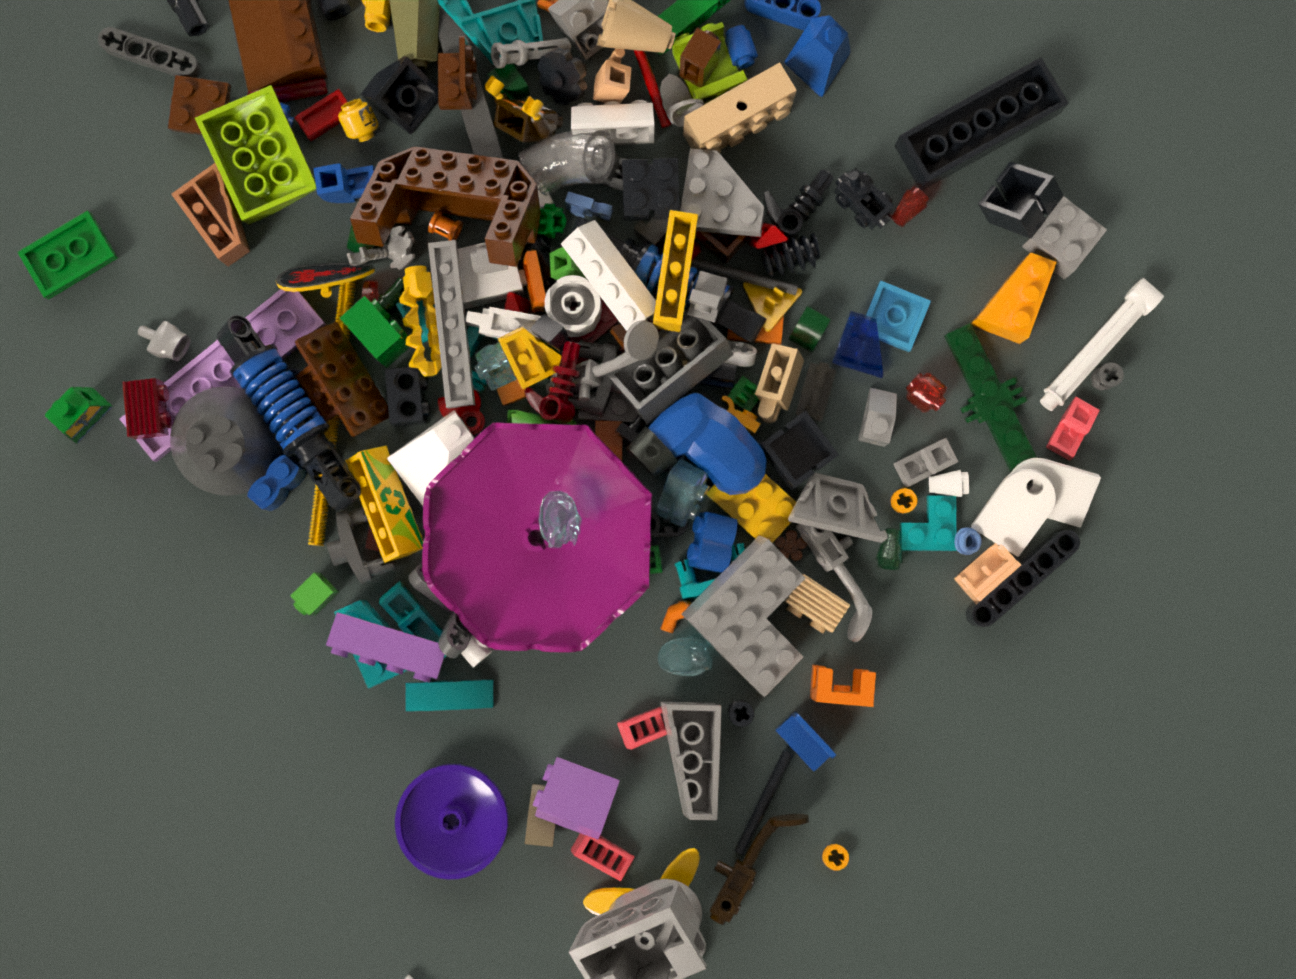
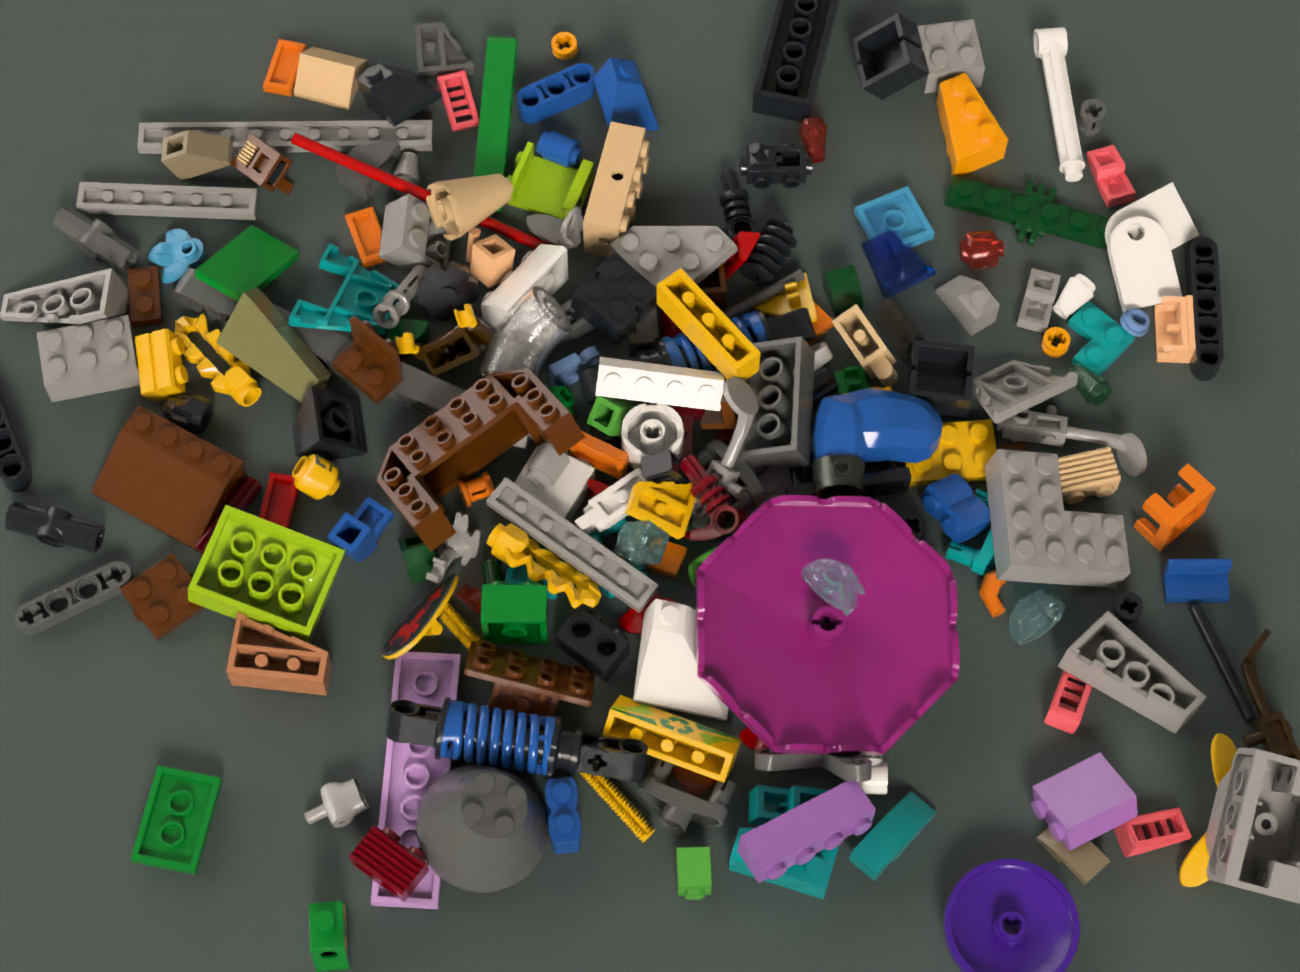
camera: 50 degrees left, 20 degrees down
clear light blue brick [656,460,709,527] -> none
reddish brown brick [679,28,721,88] -> none
light grey brick [687,271,728,322] -> none

